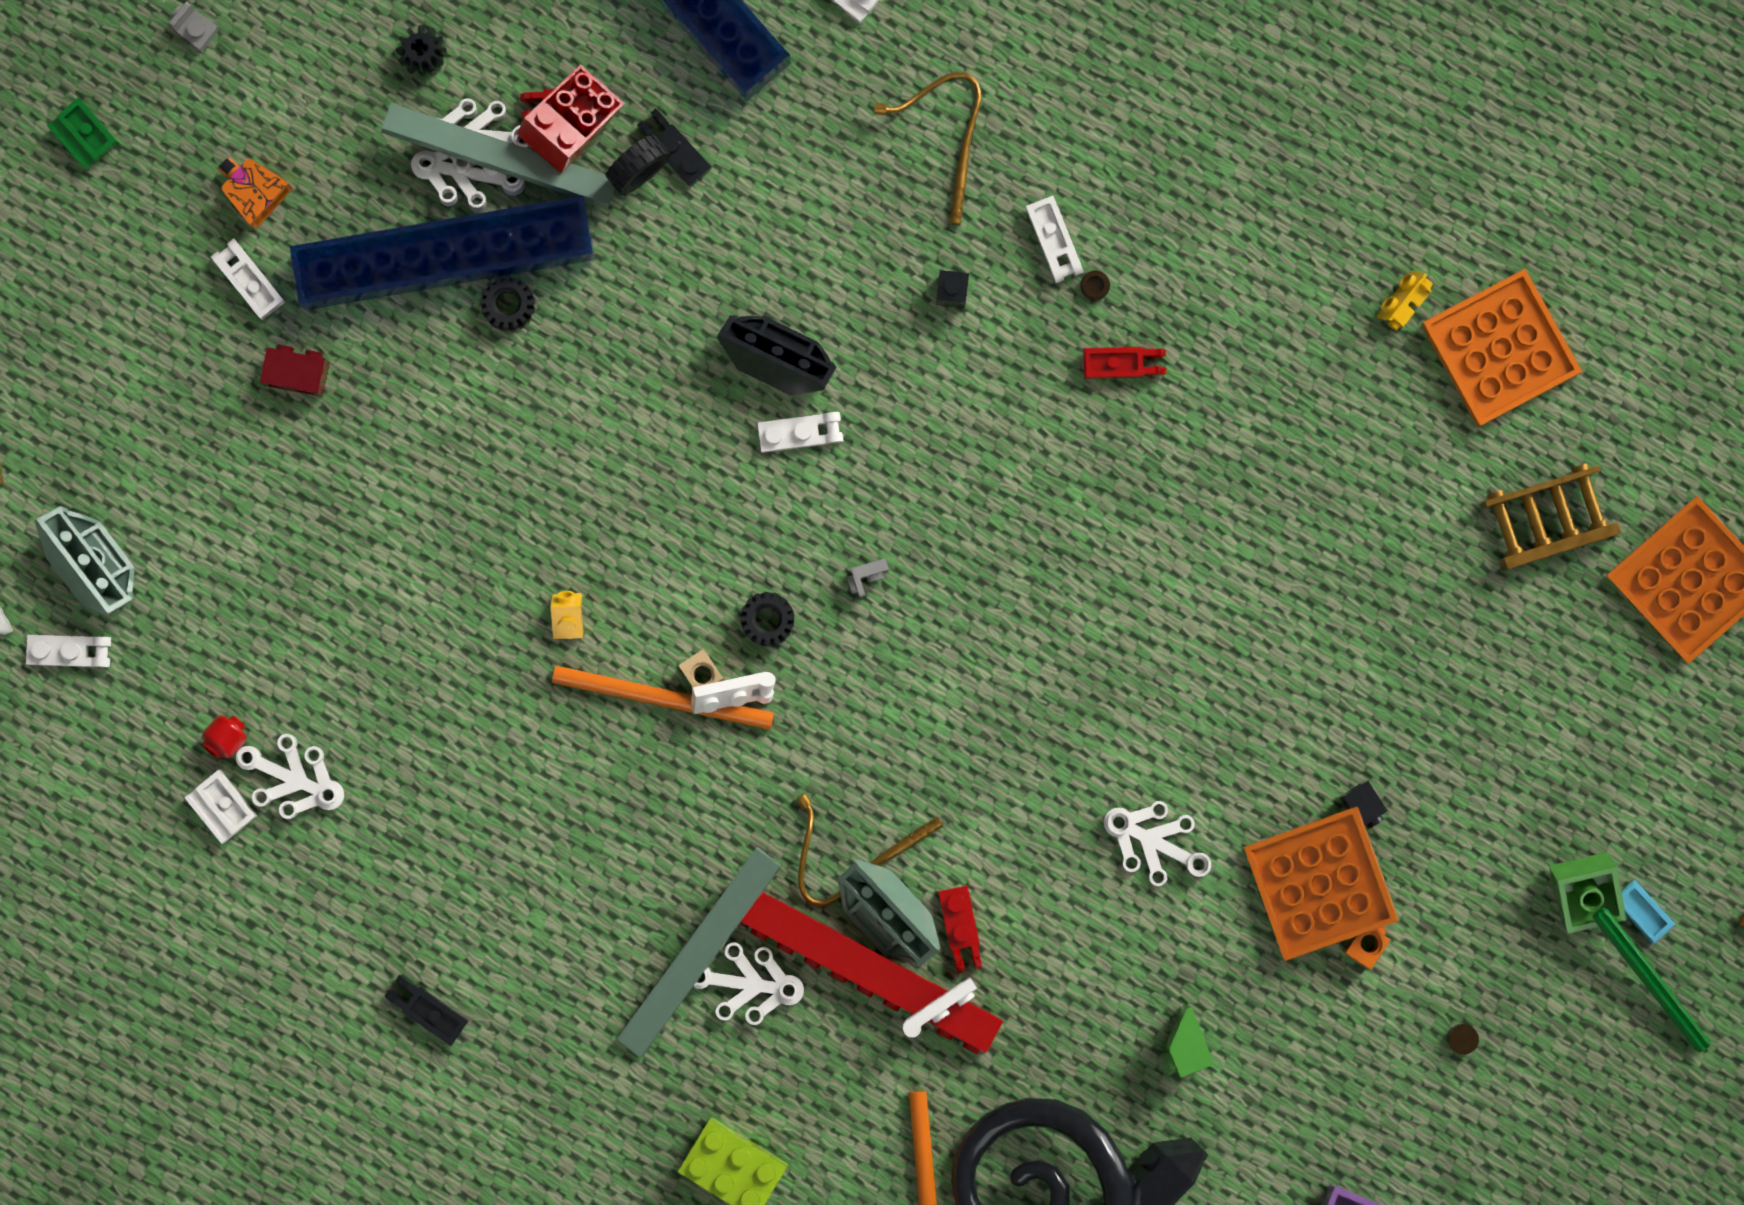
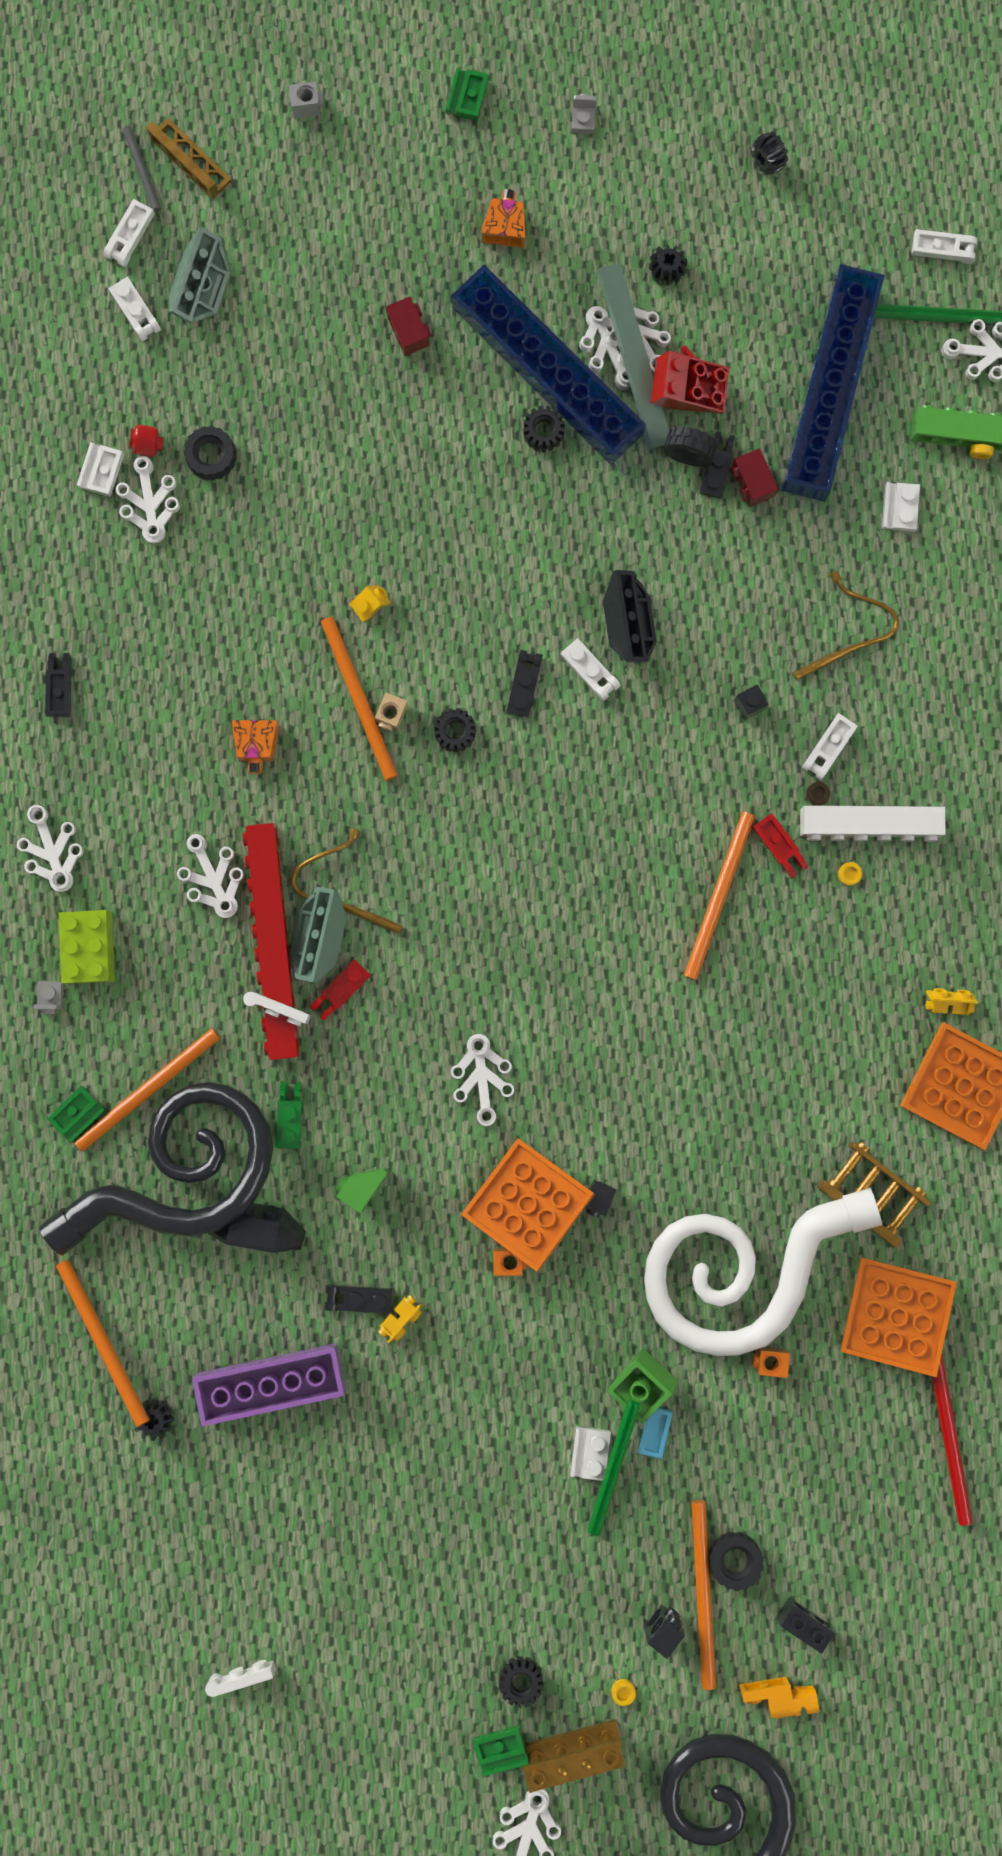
camera: 55 degrees right, 0 degrees up
white plate [211,238,285,320] -> none
sand green tile [617,847,782,1057] -> none
white plate [691,672,776,714] -> none
light grey bracket [847,558,889,598] -> none
dark brown tile [1447,1024,1479,1055] -> none
none -> white plant [17,805,84,892]
none -> black tyre [183,426,237,481]
none -> orange torso [232,720,279,774]
none -> green hinge [275,1081,303,1149]
none -> black plate [324,1285,393,1314]
none -> yellow hinge [378,1295,423,1343]
none -> black plate [506,650,543,718]
none -> white plate [570,1426,611,1481]
none -> white animal [644,1188,882,1356]
none -> orange piece [684,812,755,980]
none -> dark red brick [730,448,778,507]
none -> orange brick [752,1347,790,1378]
none -> white brick [800,806,945,842]
none -> yellow tile [838,862,862,886]

